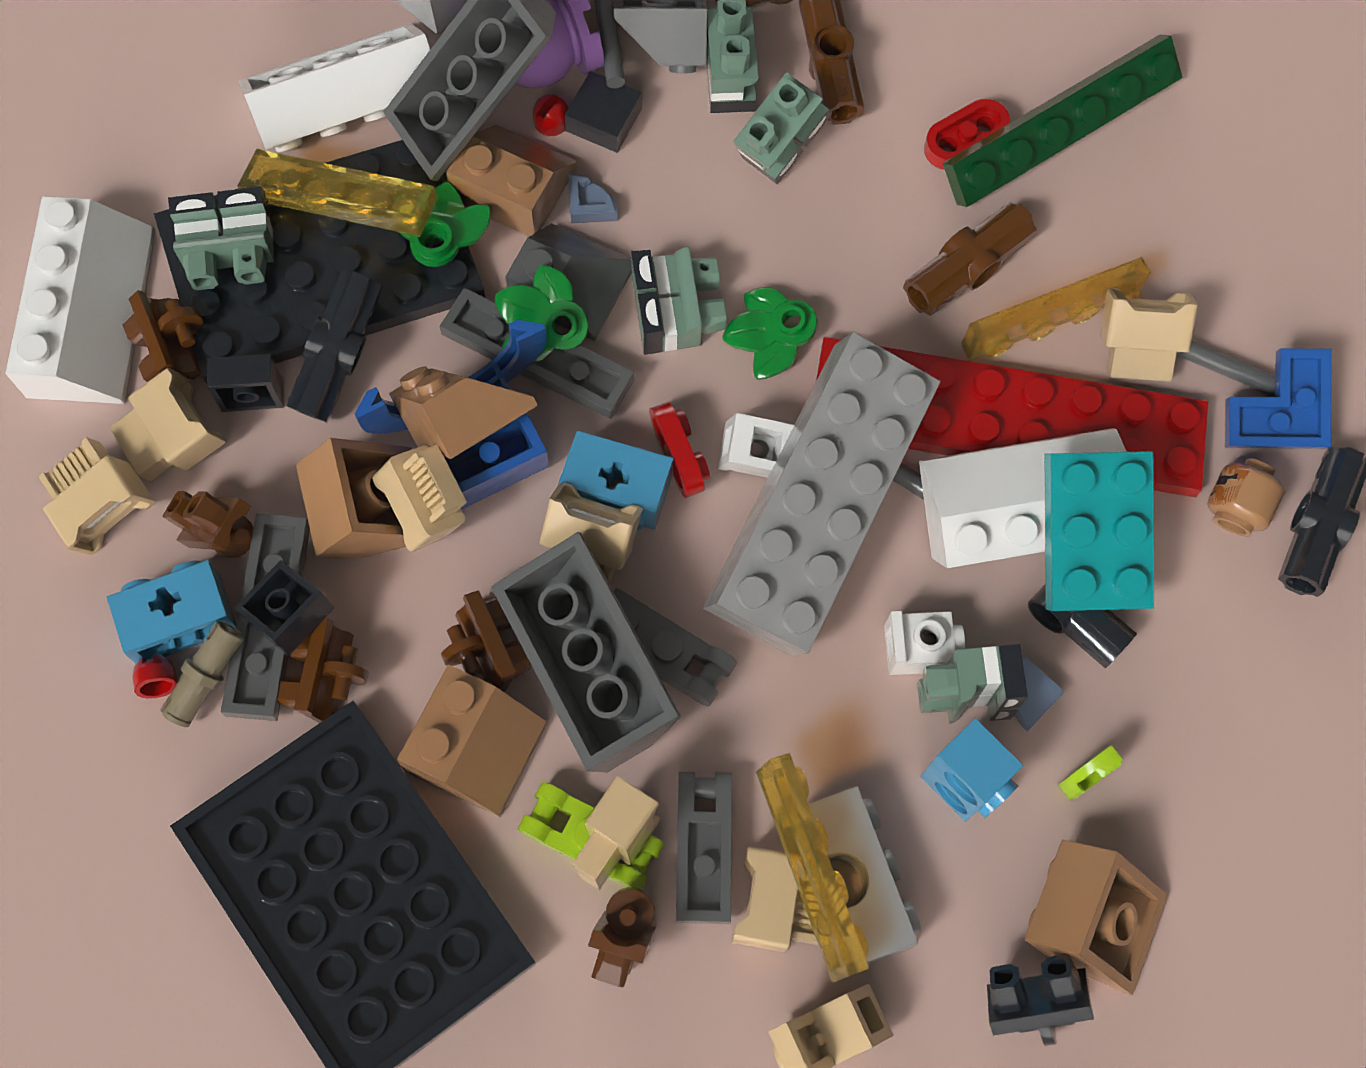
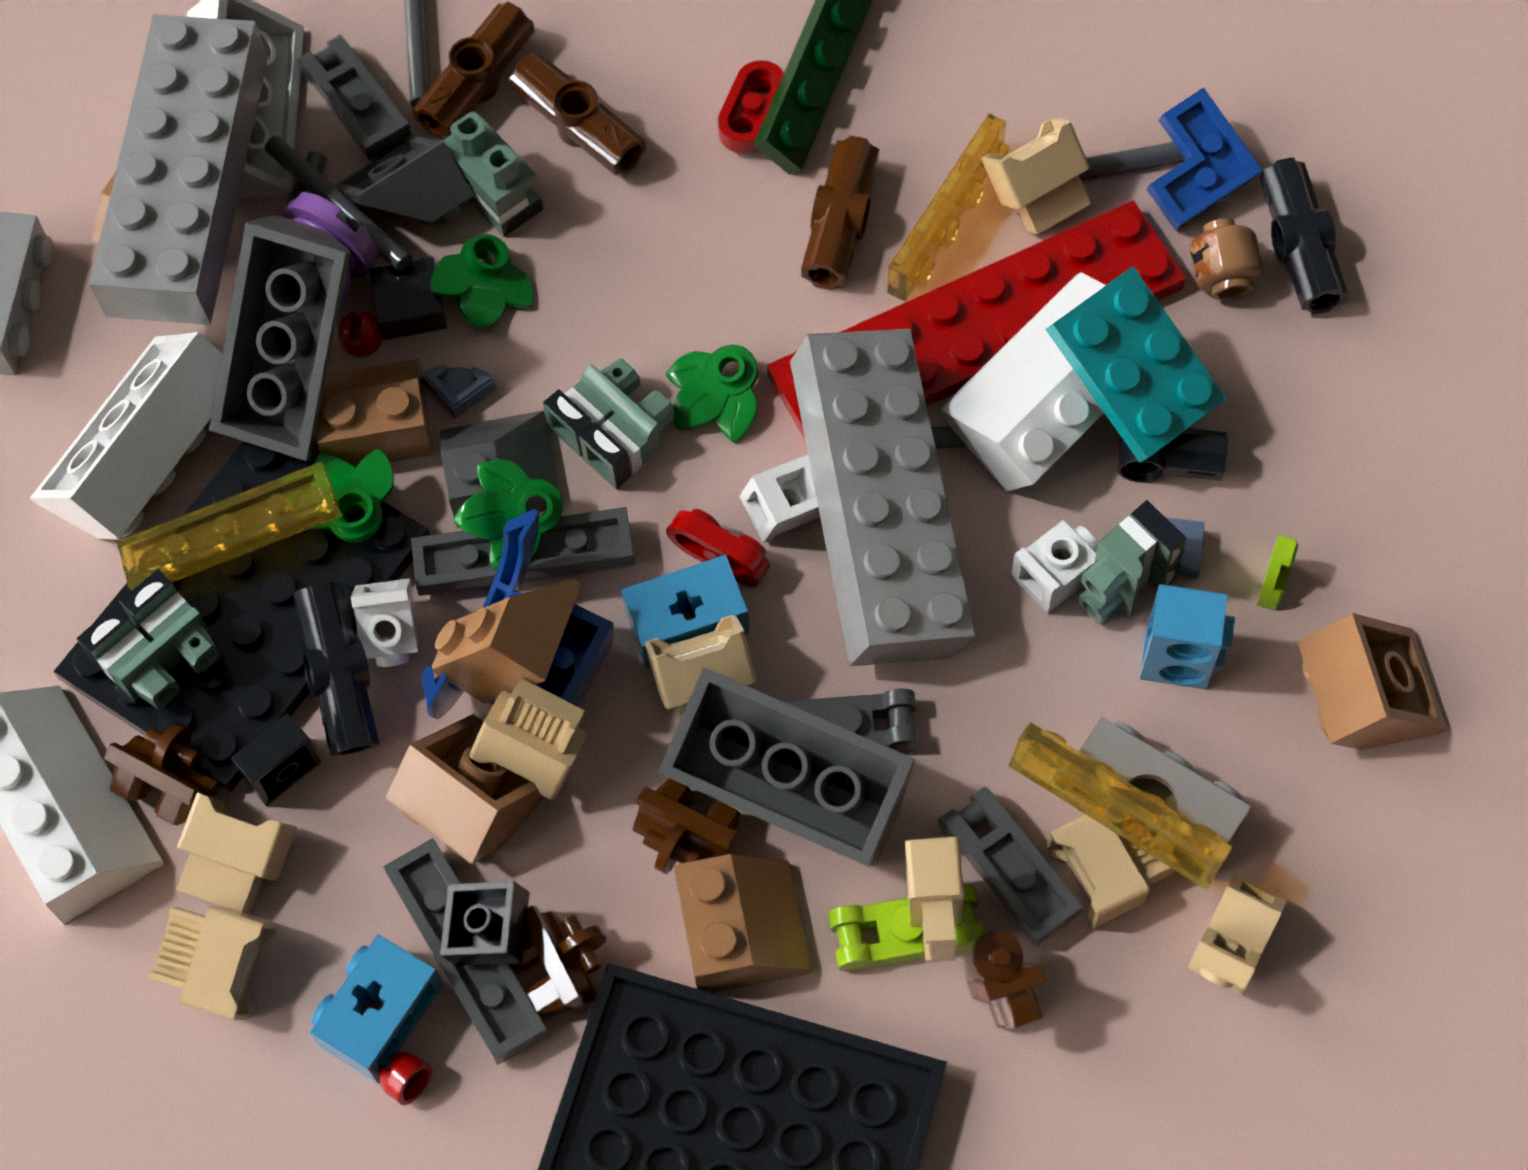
camera: 30 degrees left, 5 degrees down
dark tan pin [160,620,244,727] -> none
reddish brown hips [163,491,254,558] -> none
sand green hips [734,72,832,185] -> none
black hips [987,954,1094,1046] -> none
none -> white brick [351,578,420,667]
none -> green plate [431,234,533,329]

